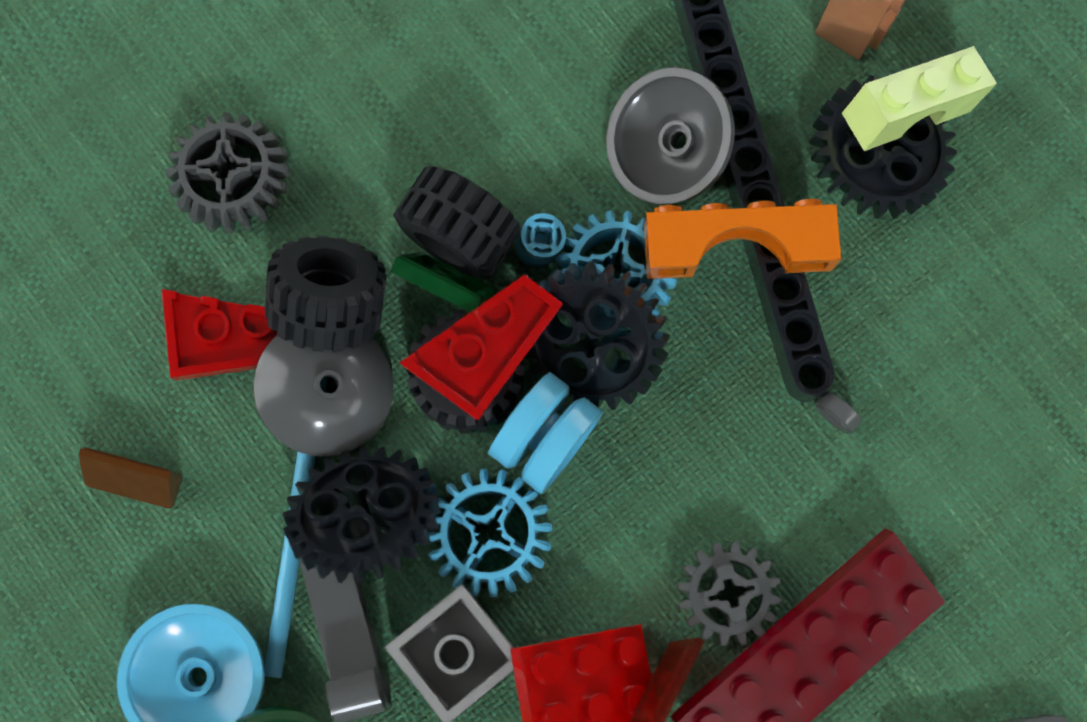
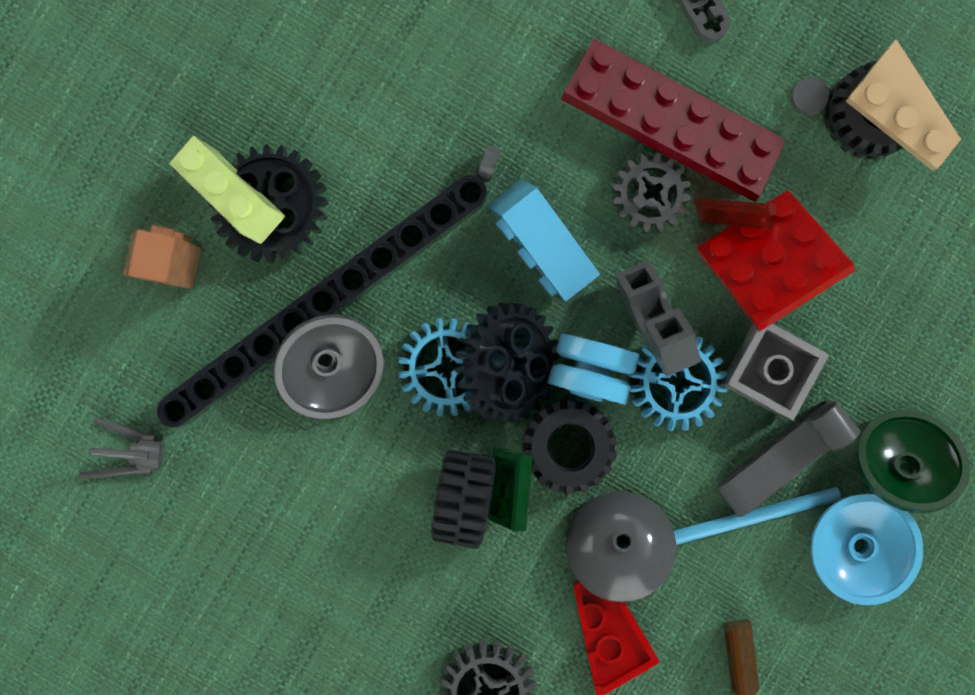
camera: 110 degrees left, 10 degrees up
black tyre [265,236,387,352] -> none
black gear [283,447,441,583] -> none
red wing [399,275,563,420] -> none
medium azure wheel [515,213,566,268] -> none
orange arch [644,199,841,279] -> none
none -> medium azure wedge [487,179,600,302]
none -> dark grey arch [615,260,701,377]

